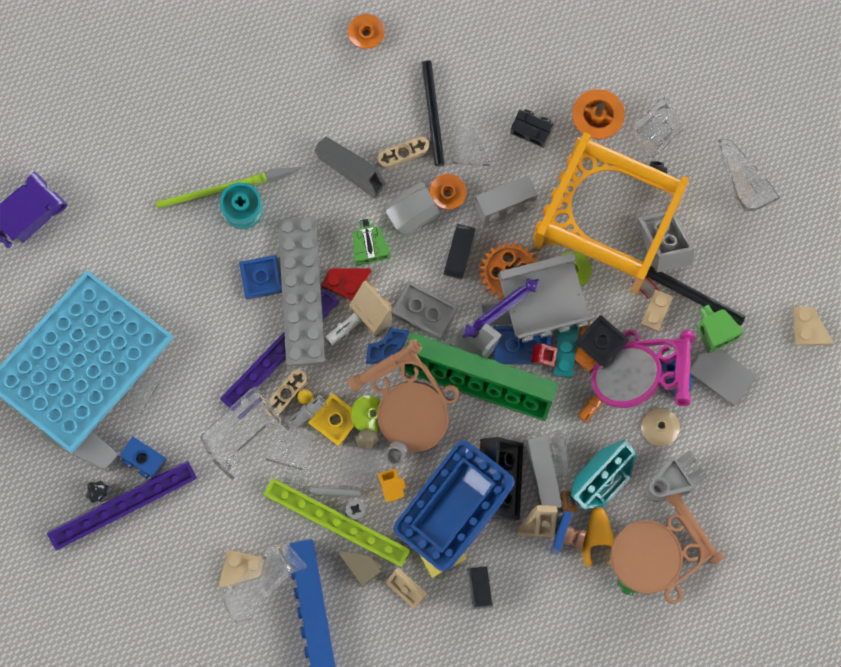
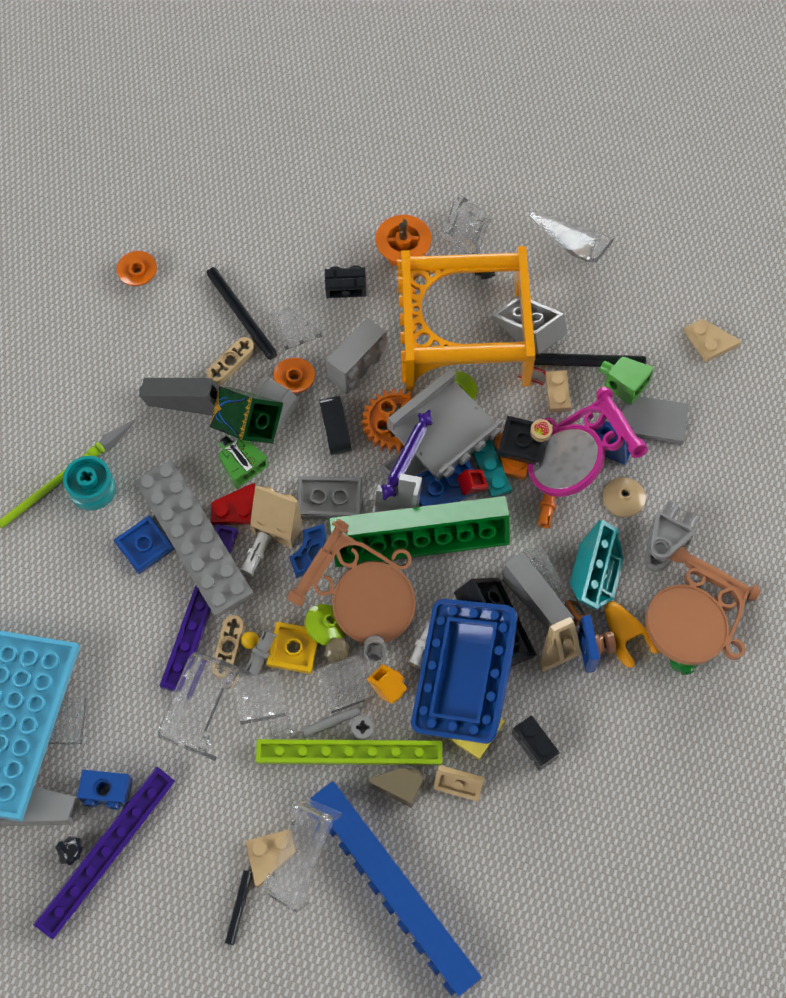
camera: 25 degrees left, 10 degrees down
none -> dark green slope [210,386,283,444]
none -> black bar [225,870,252,946]
none -> white pin [407,623,430,669]
none -> tan tile [530,419,552,442]

